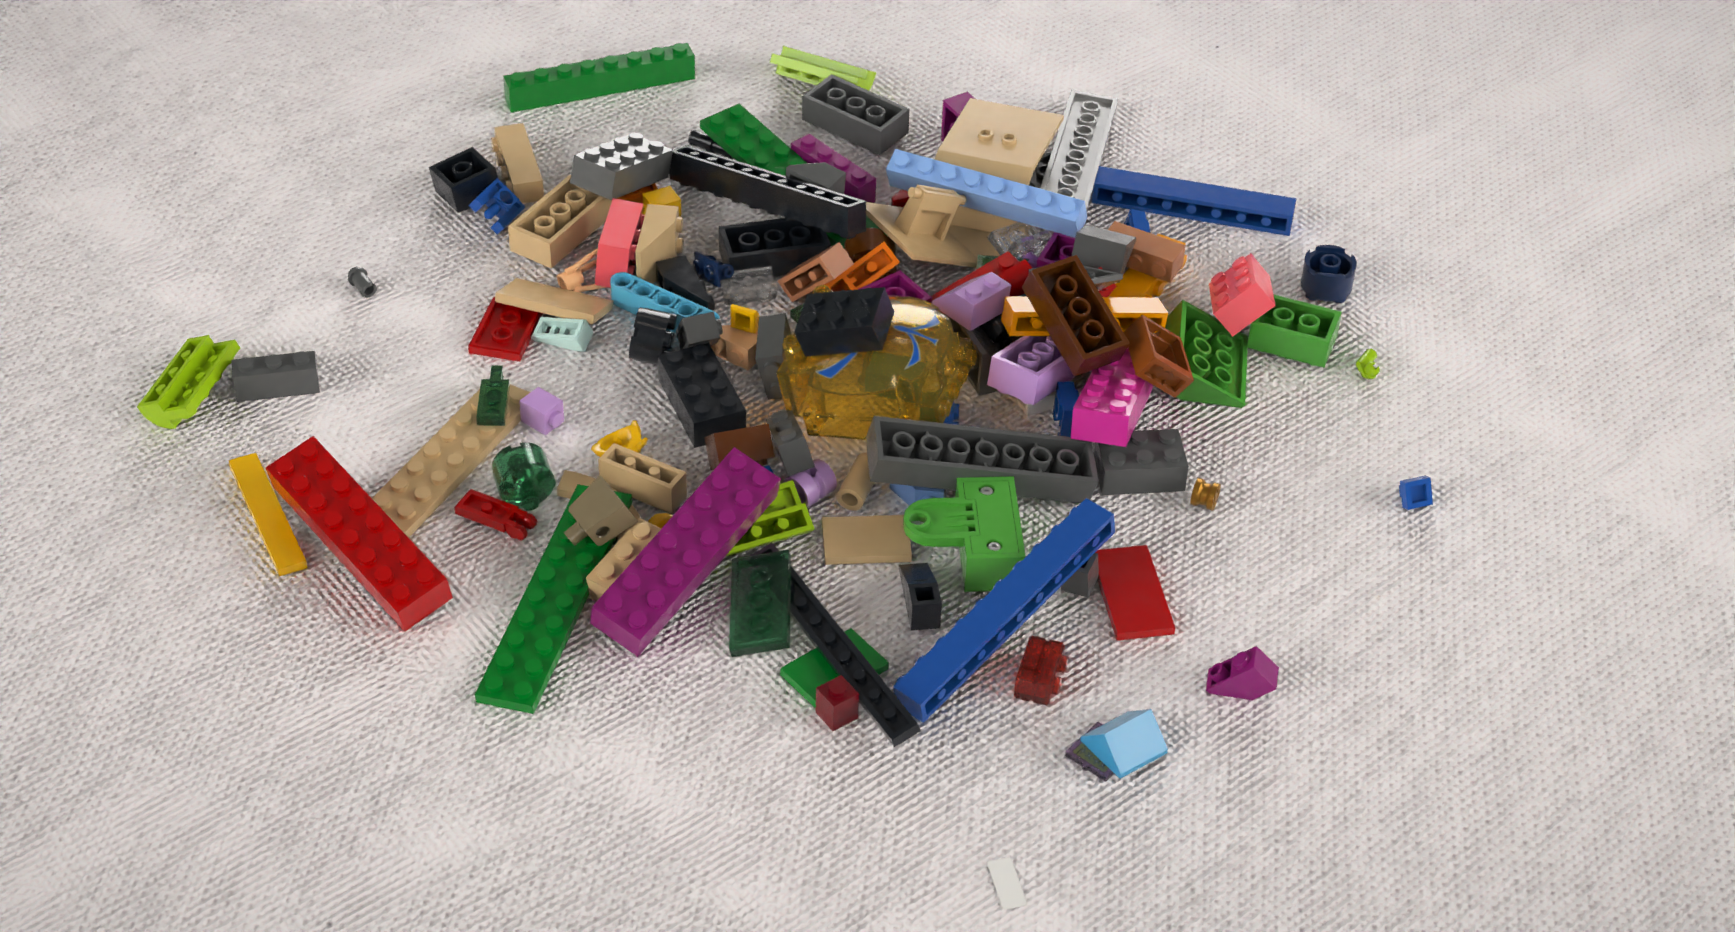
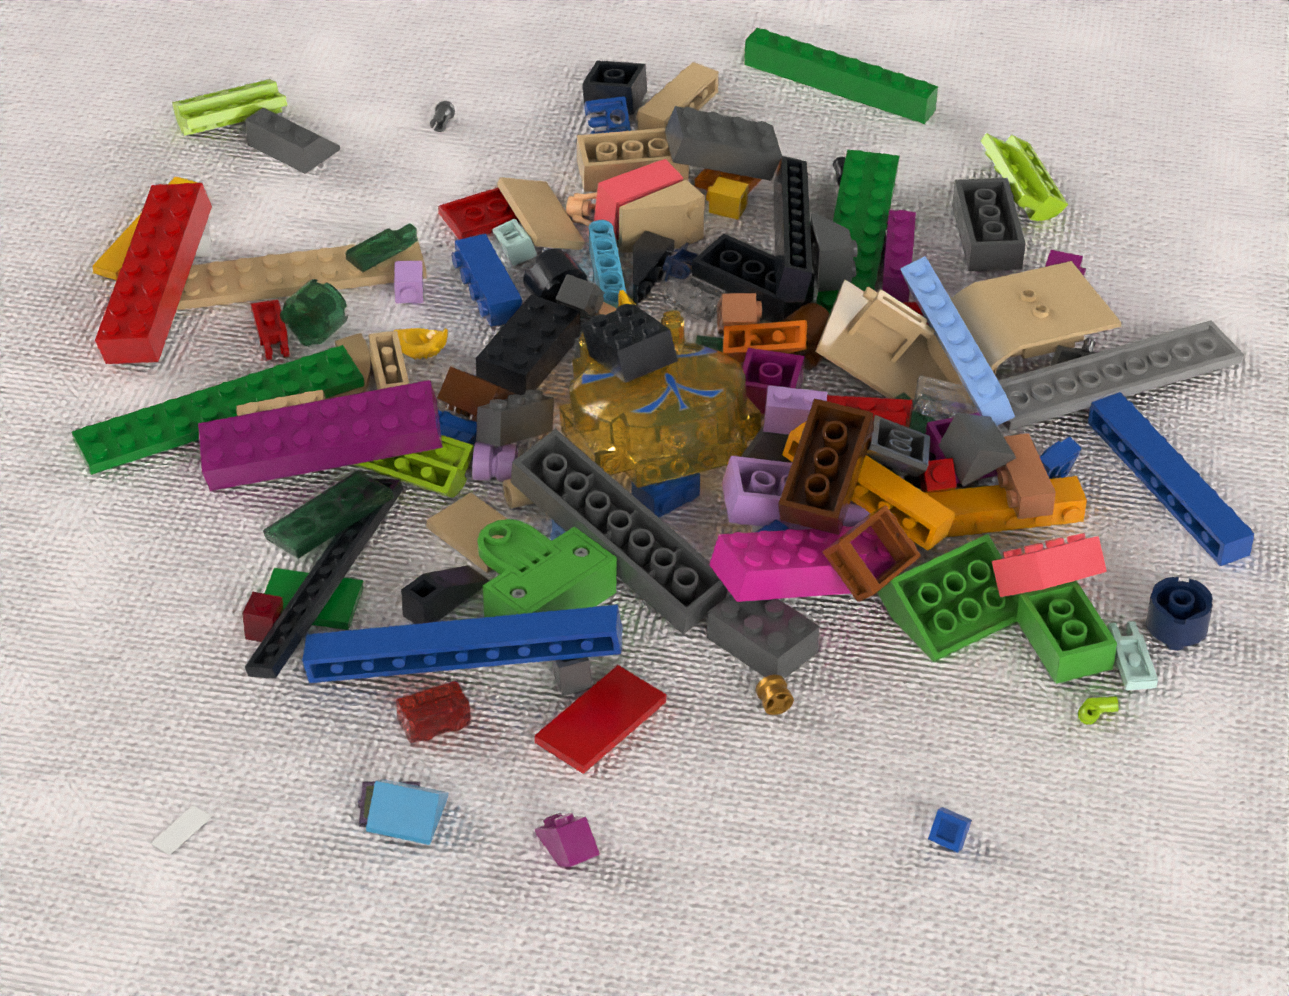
camera: 50 degrees right, 0 degrees up
dark tan torso [564,475,638,546] -> none
none -> blue brick [451,234,522,327]
none -> light aqua hinge [1107,621,1158,691]

